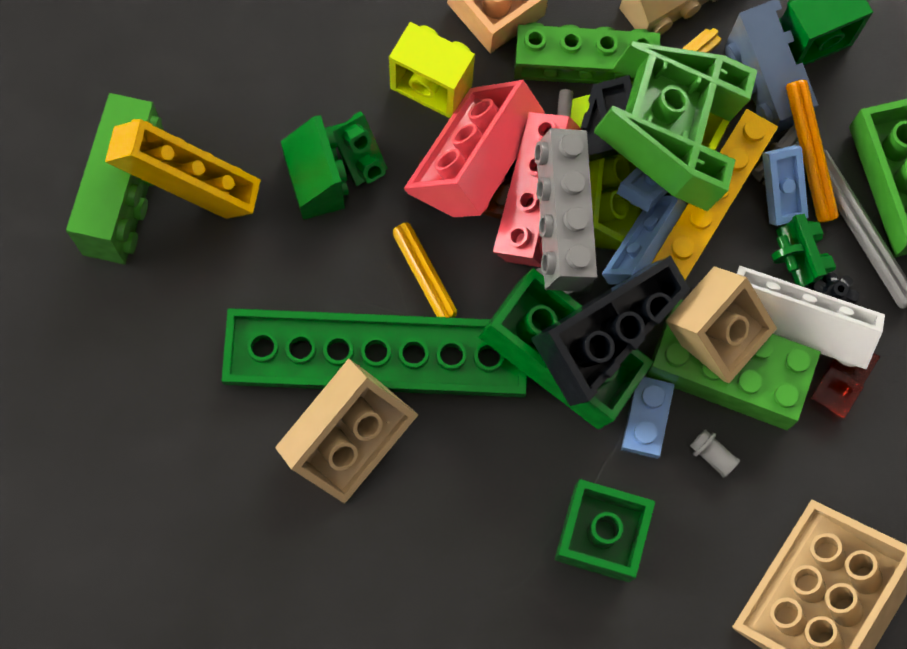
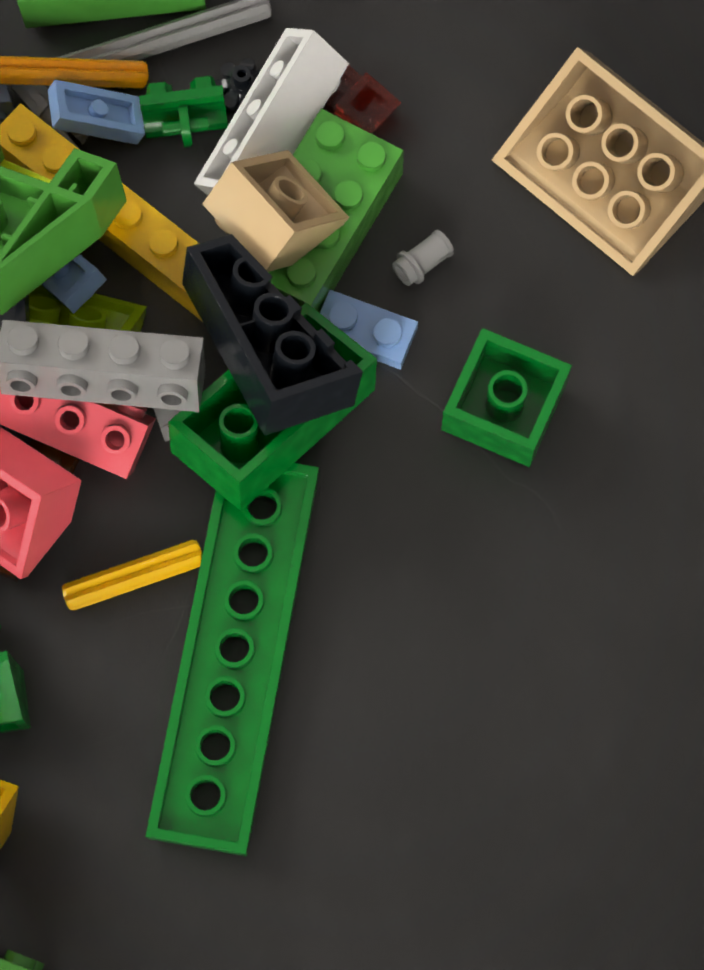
camera: 75 degrees left, 0 degrees up
tan slope [275,359,418,504] -> none
light blue plate [602,195,687,285] -> none

